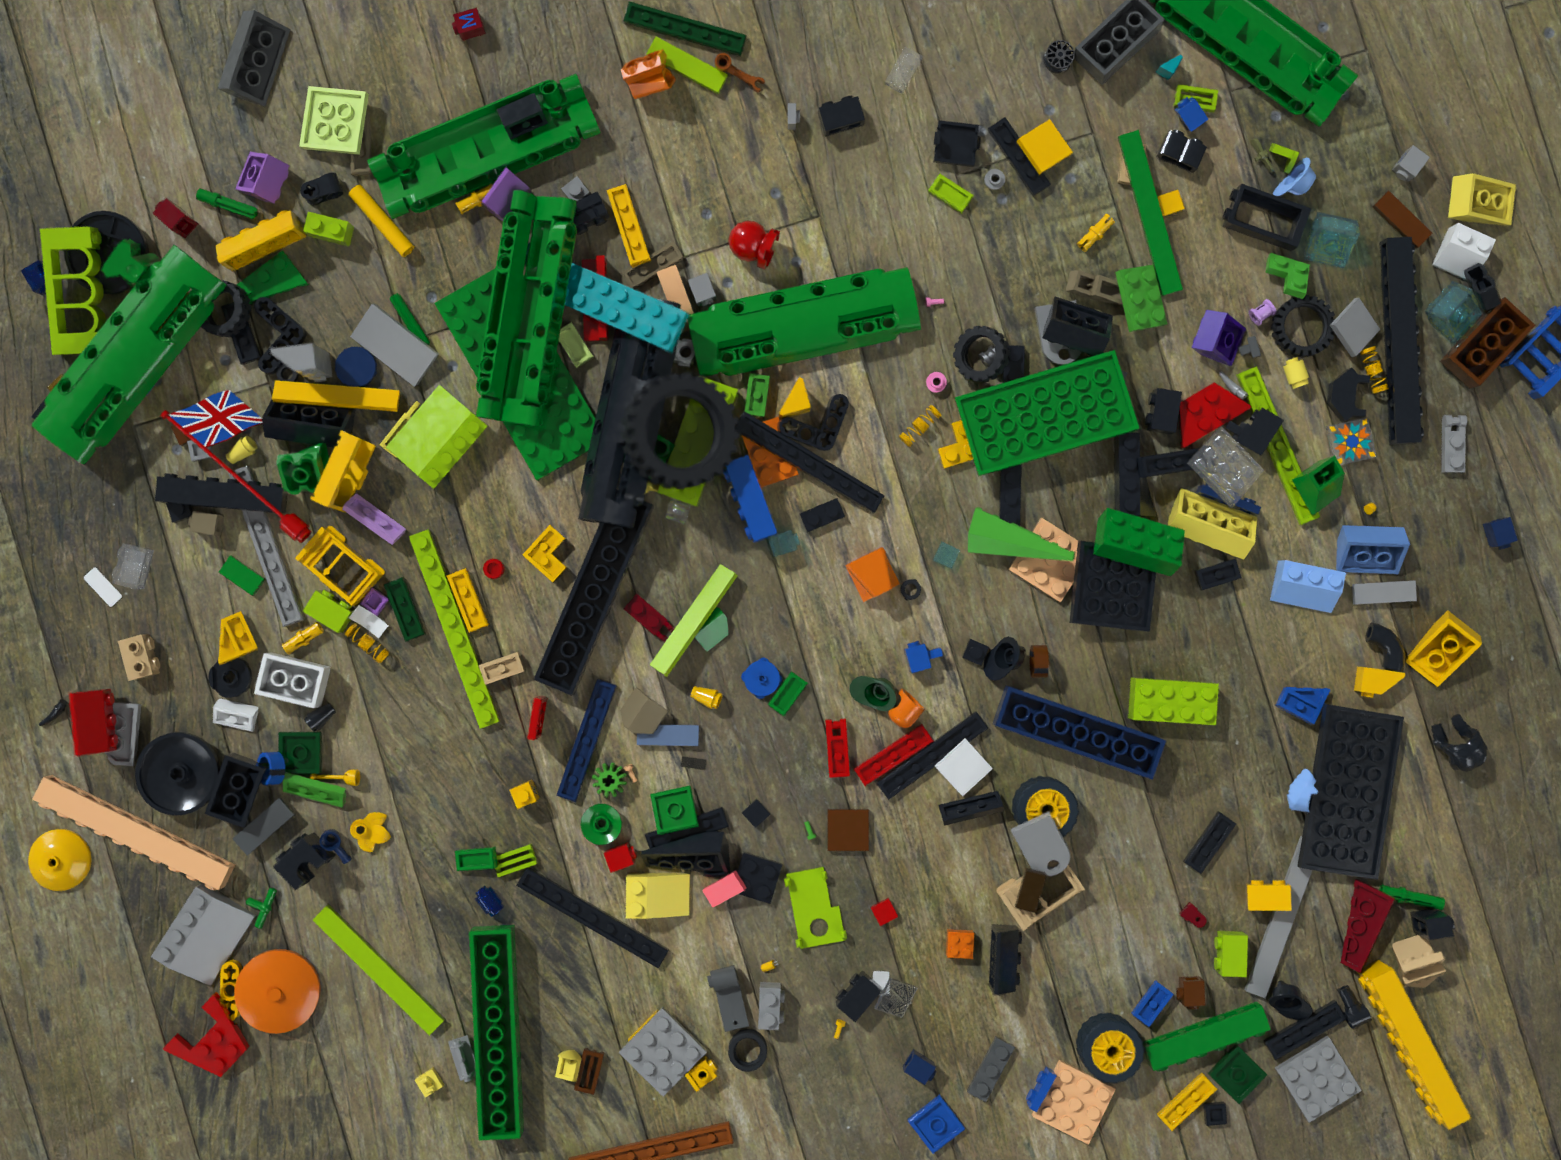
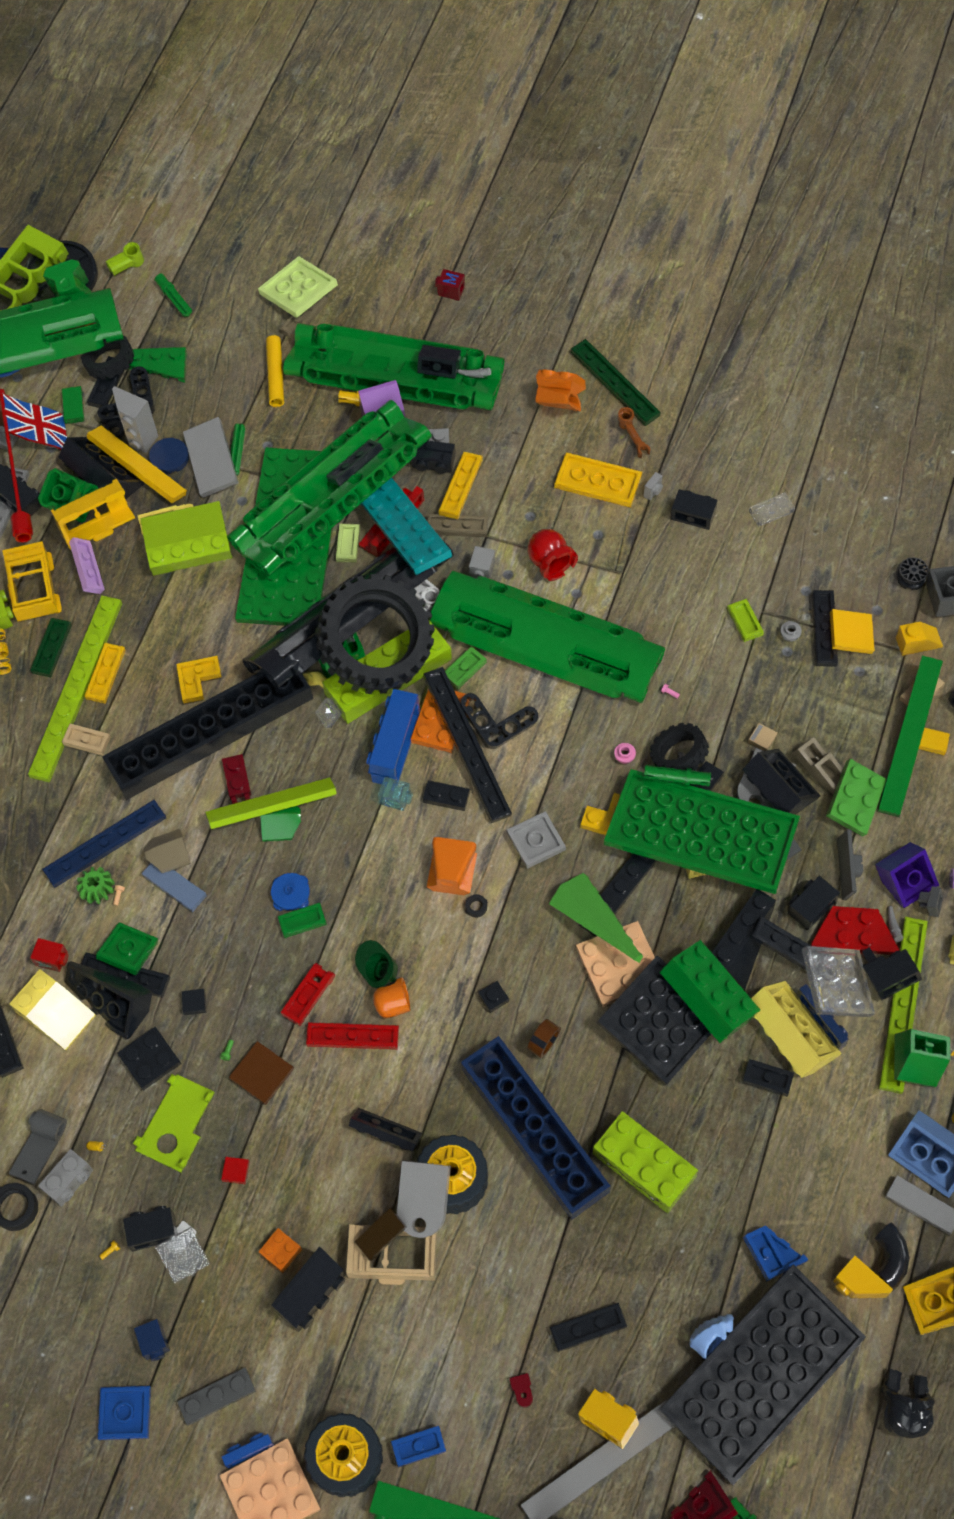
camera: 45 degrees right, 25 degrees down
dark red brick [153,198,199,239] -> none
yellow slope [216,210,307,271] -> none
dark grey slope [218,10,291,106] -> none
light yellow cone [225,436,258,464] -> none
medium lavender slope [235,152,290,203] -> none
black piece [300,173,344,205] -> none
lime brick [303,212,354,247] -> none
white sticker [349,605,388,639] -> none
medium lavender tile [360,587,389,616] -> none
red tile [483,559,505,579] -> none
yellow brick [510,780,540,809] -> none
red tile [527,696,548,740] -> none
green dish [580,803,622,845] -> none
lime tile [646,36,728,94] -> none
light nougat slope [657,265,694,333] -> none
clear smoke piece [681,756,706,770] -> none
yellow cone [690,686,723,709] -> none
coral tile [702,871,747,907] -> none
yellow slope [779,377,811,419] -> none
black tile [876,711,988,800] -> none
yellow piece [899,405,941,447] -> none
blue brick [904,641,943,673] -> none
black piece [933,120,981,167] -> none
clear light blue tile [933,542,960,569] -> none
white tile [935,739,993,796] -> none
black piece [983,636,1026,681] -> none
yellow pin [1077,214,1115,252] -> none
reddish brown brick [1176,976,1205,1009] -> none
lime brick [1214,931,1248,977] -> none
light blue slope [1270,560,1346,613] -> none
none -> green tile [62,386,85,424]
none -> lime piece [105,242,144,276]
none -> black tile [326,440,383,486]
none -> light grey helmet [458,368,491,378]
none -> light grey plate [507,811,566,869]
none -> yellow tile [554,452,642,508]
none -> green pin [644,765,711,787]
none -> tan tile [748,723,778,751]
none -> dark grey piece [837,830,863,900]
none -> yellow slope [896,622,943,656]

